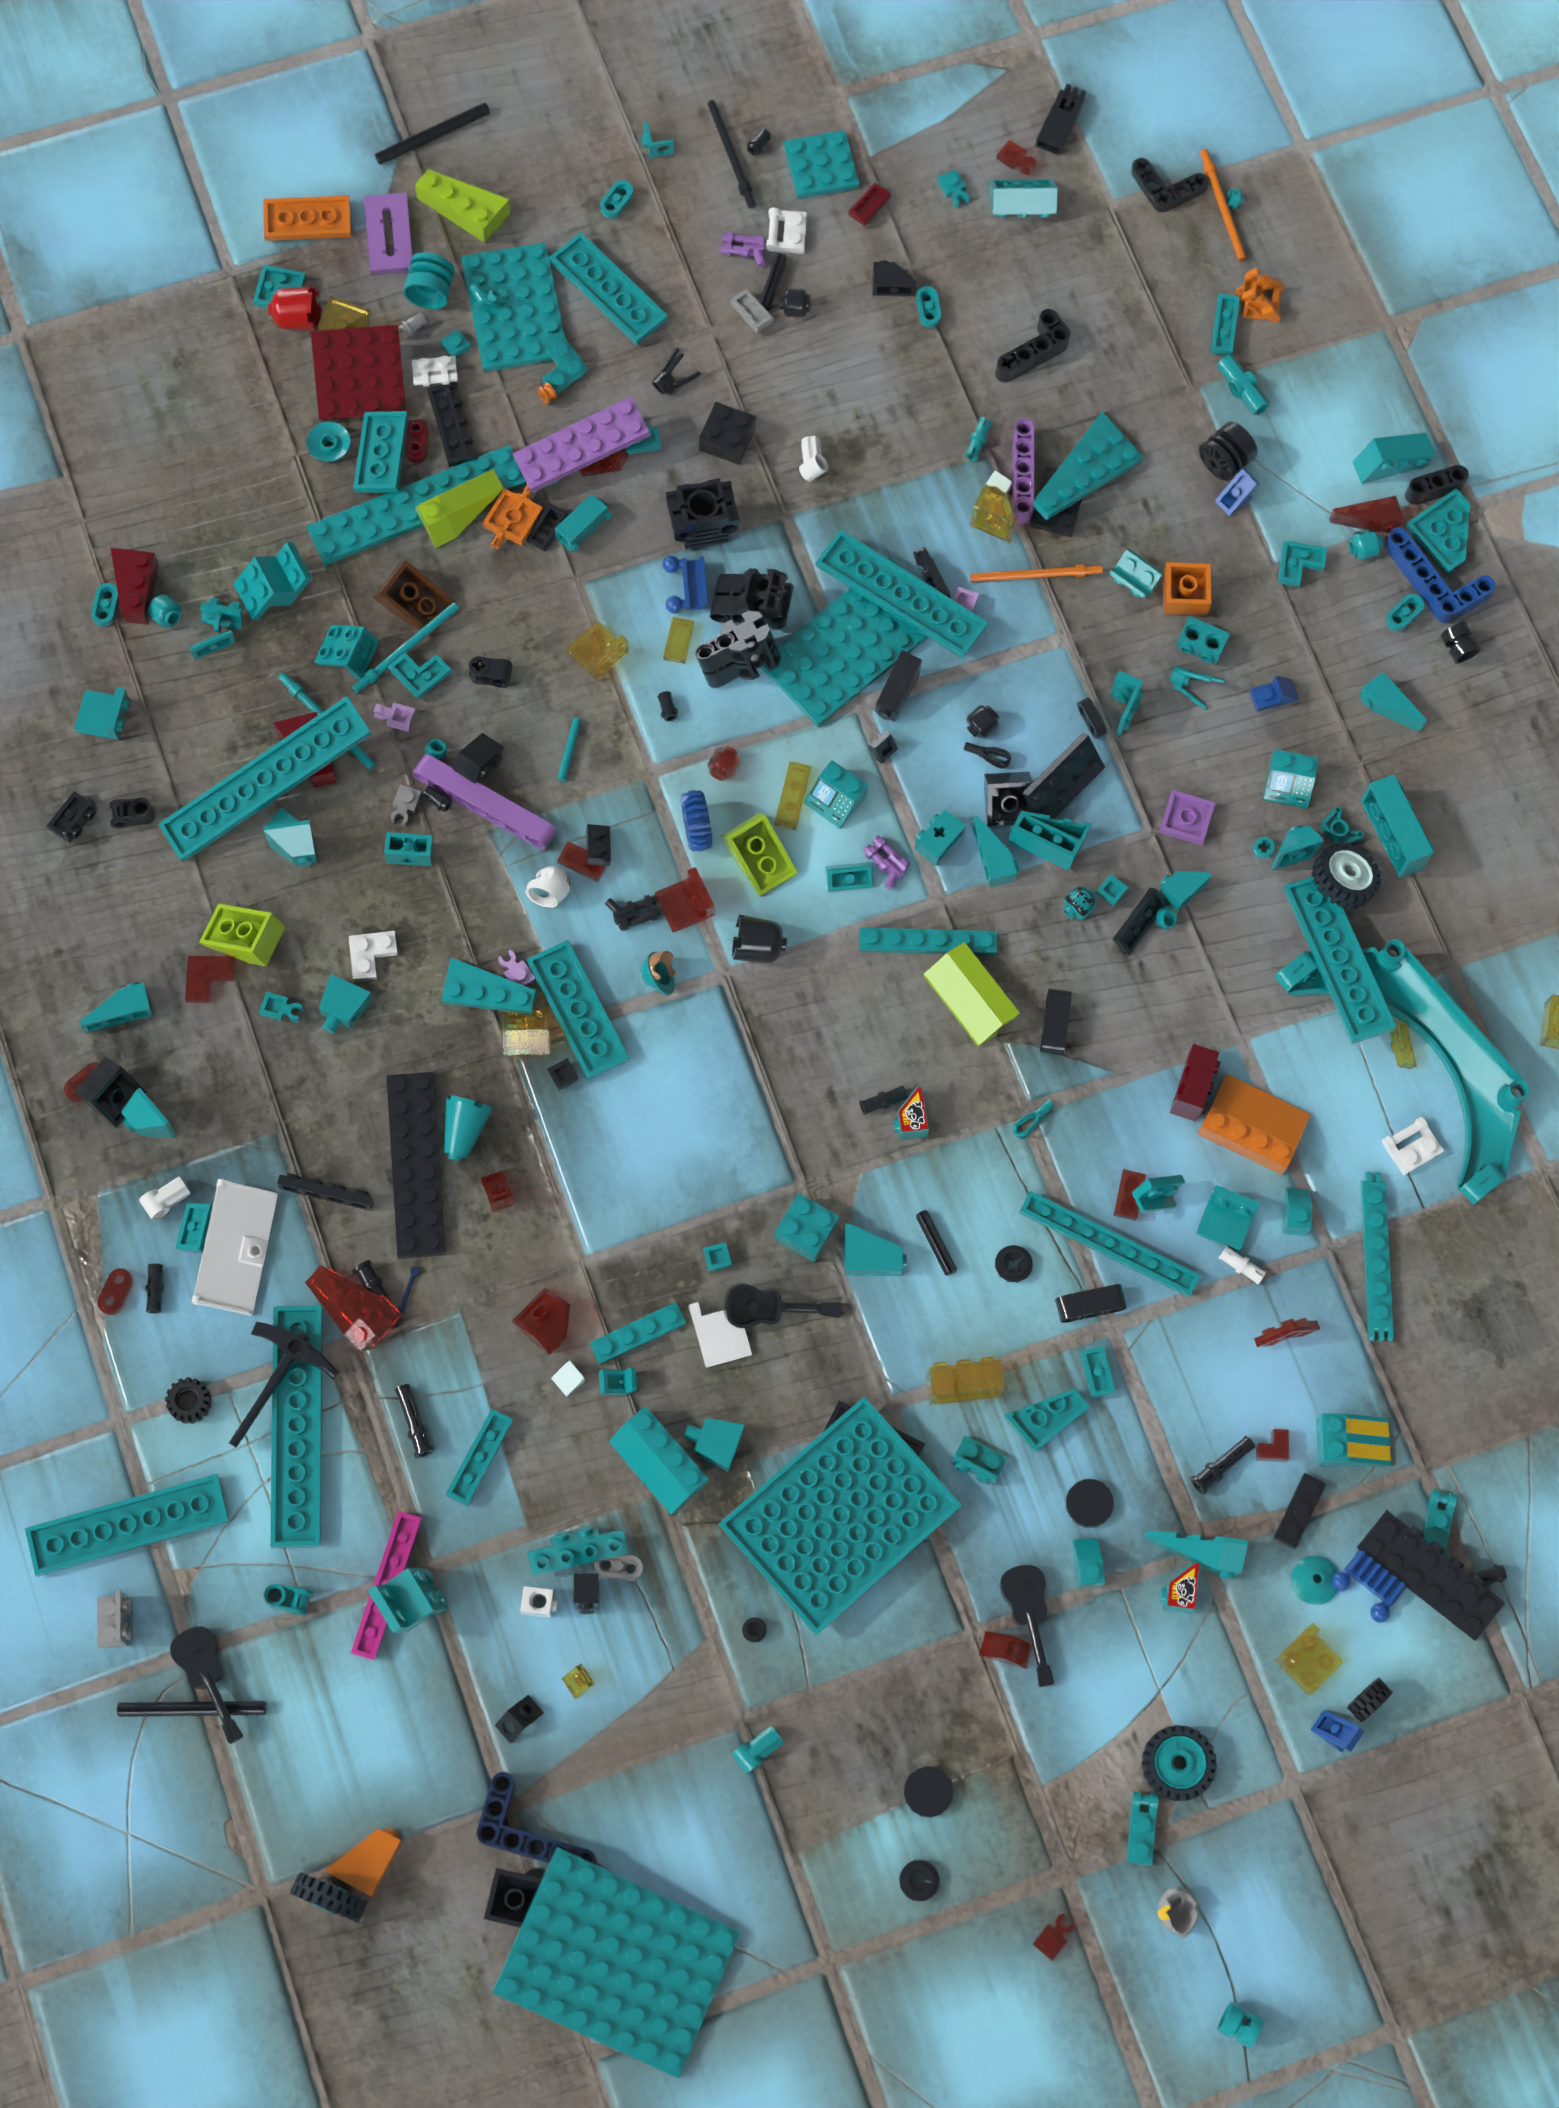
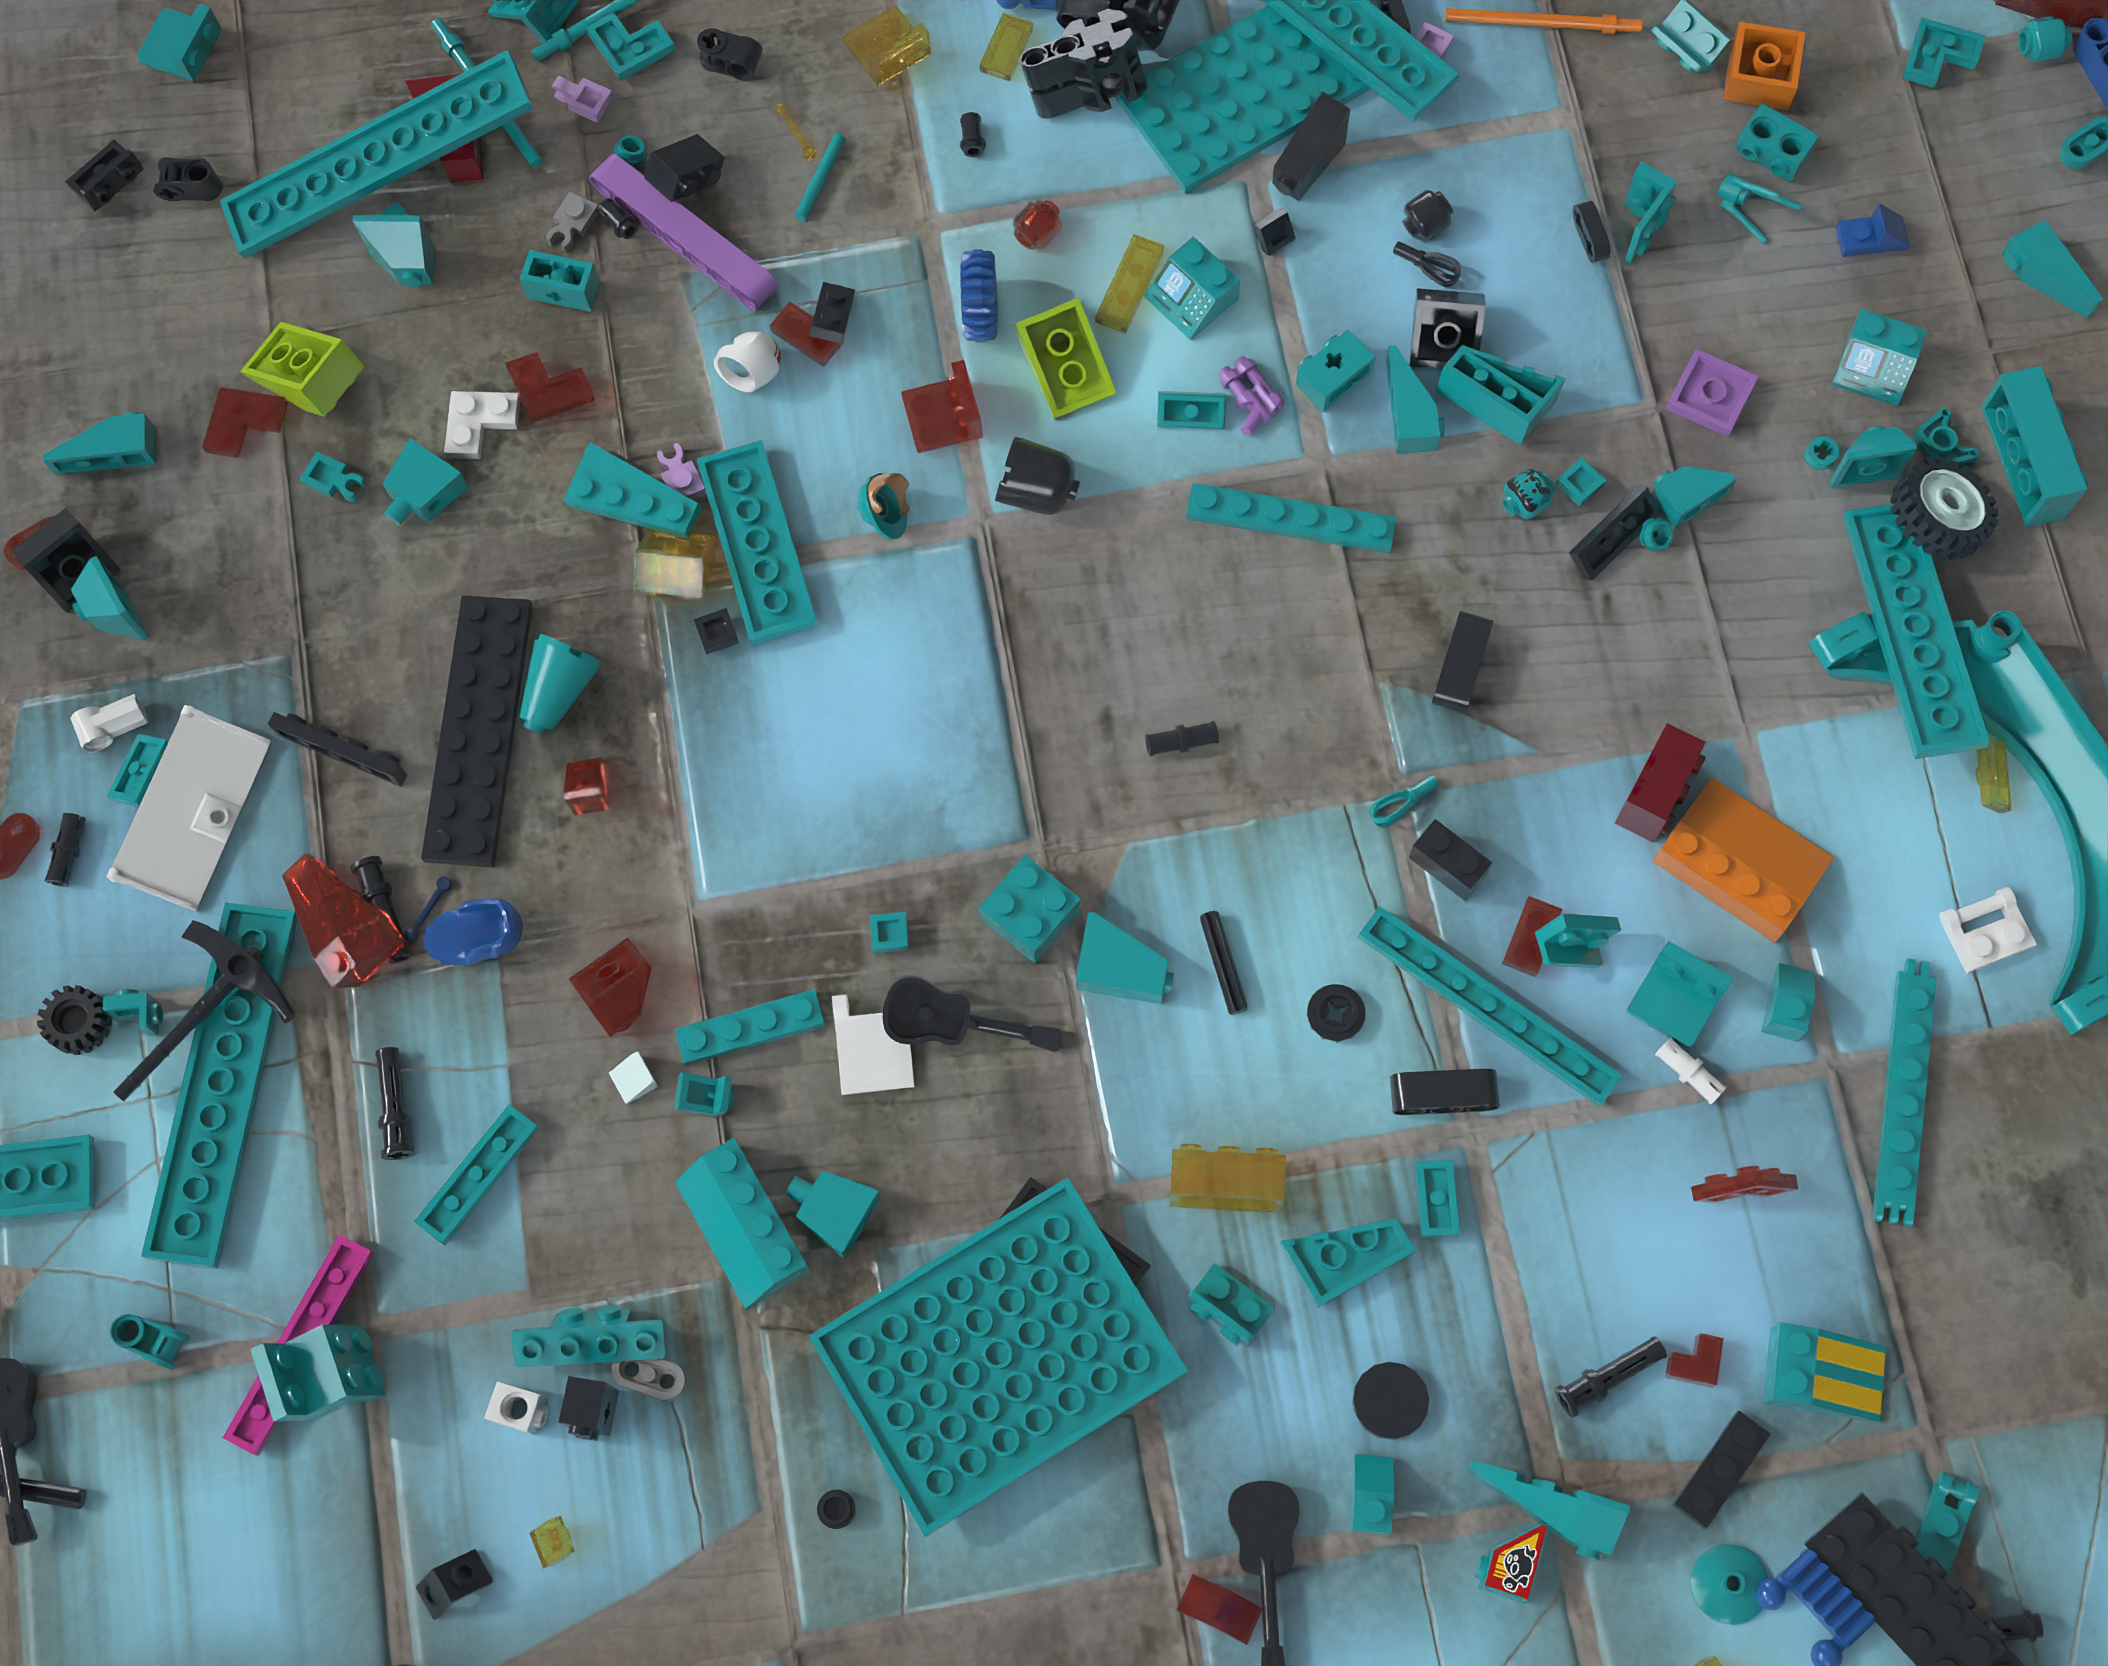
camera: 20 degrees right, 0 degrees up
black piece [605,894,662,931] -> none
slope [893,1086,929,1140] -> none
slope [923,942,1020,1047] -> none
black plate [1022,733,1105,819] -> none
none -> teal bracket [103,989,163,1036]
none -> blue hair [423,897,523,966]
none -> clear red plate [505,352,595,423]
none -> clear yellow hinge [775,103,816,160]
none -> black brick [1409,819,1493,902]

